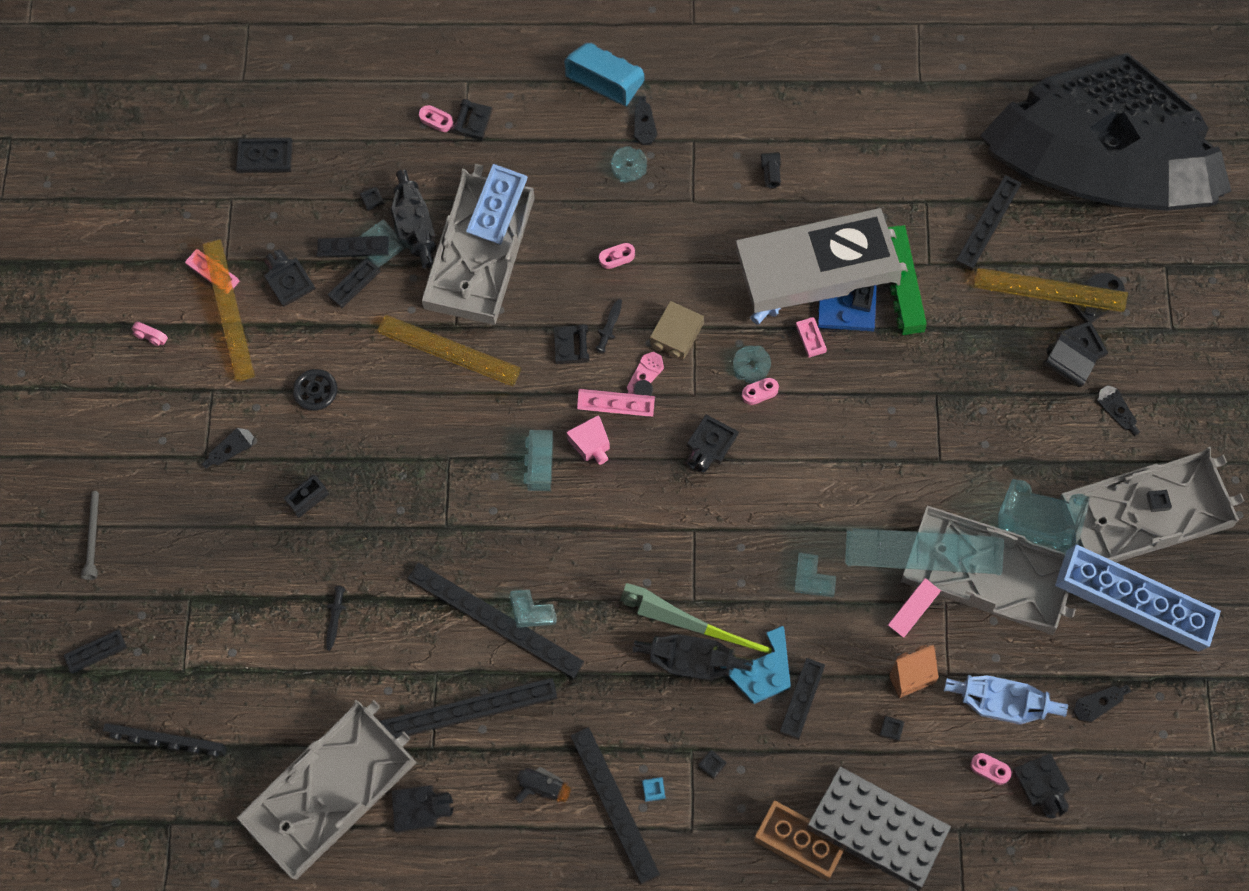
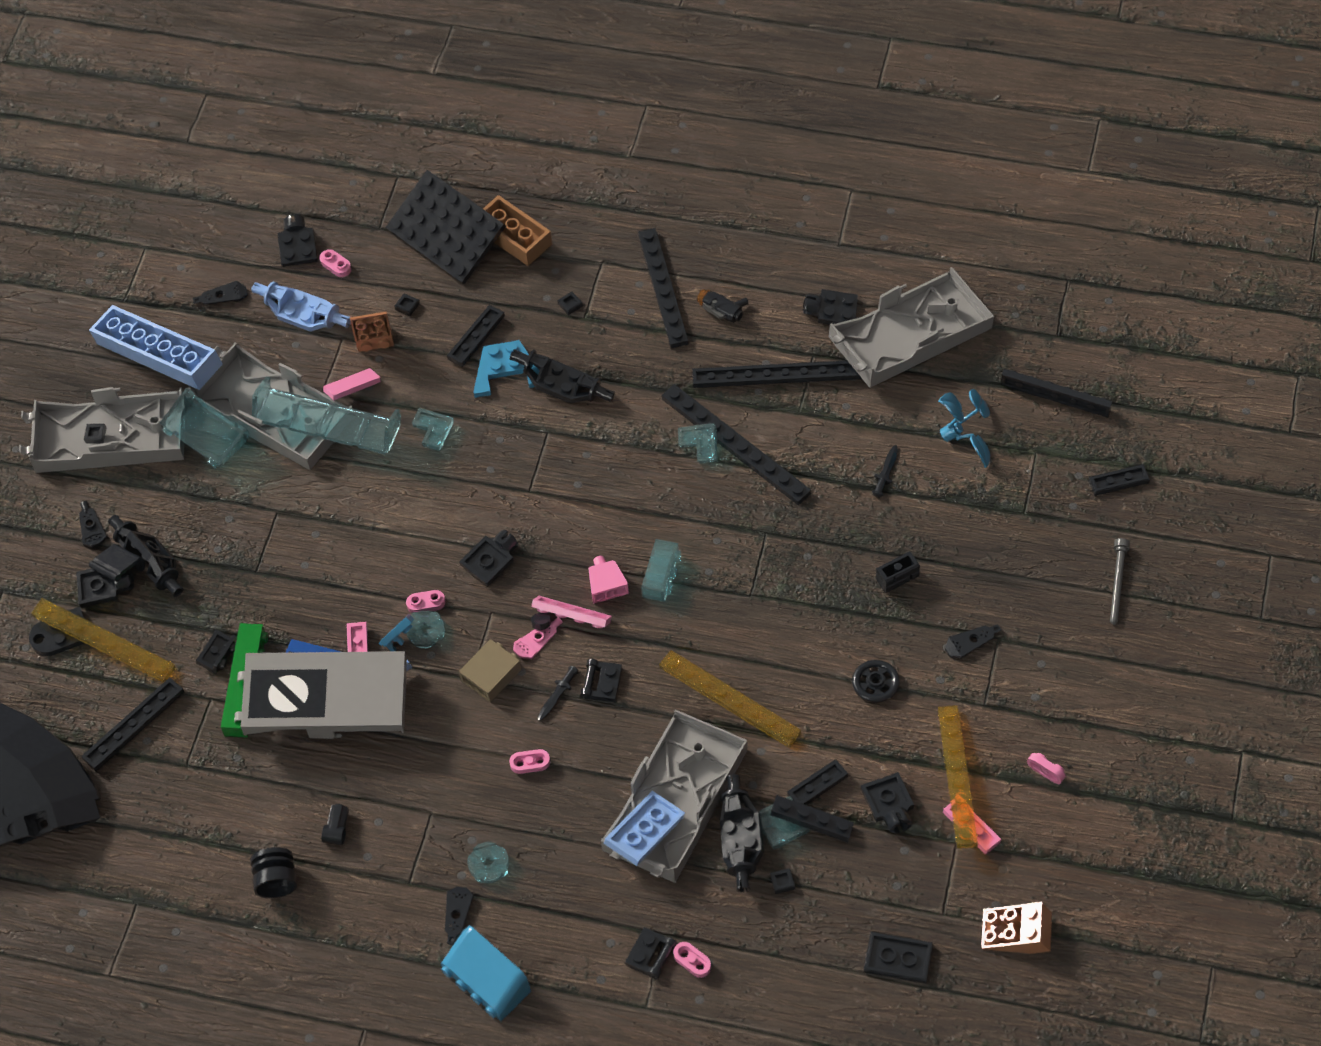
camera: 165 degrees left, 10 degrees down
sand green plate [620,583,772,654] -> none
dark azure tile [642,777,666,802] -> none
none -> black plate [108,515,184,597]
none -> black bracket [196,629,237,674]
none -> black wheel [250,847,297,898]
none -> dark azure plate [379,614,414,651]
none -> dark azure plant [938,389,990,468]
none -> nougat slope [982,902,1052,954]

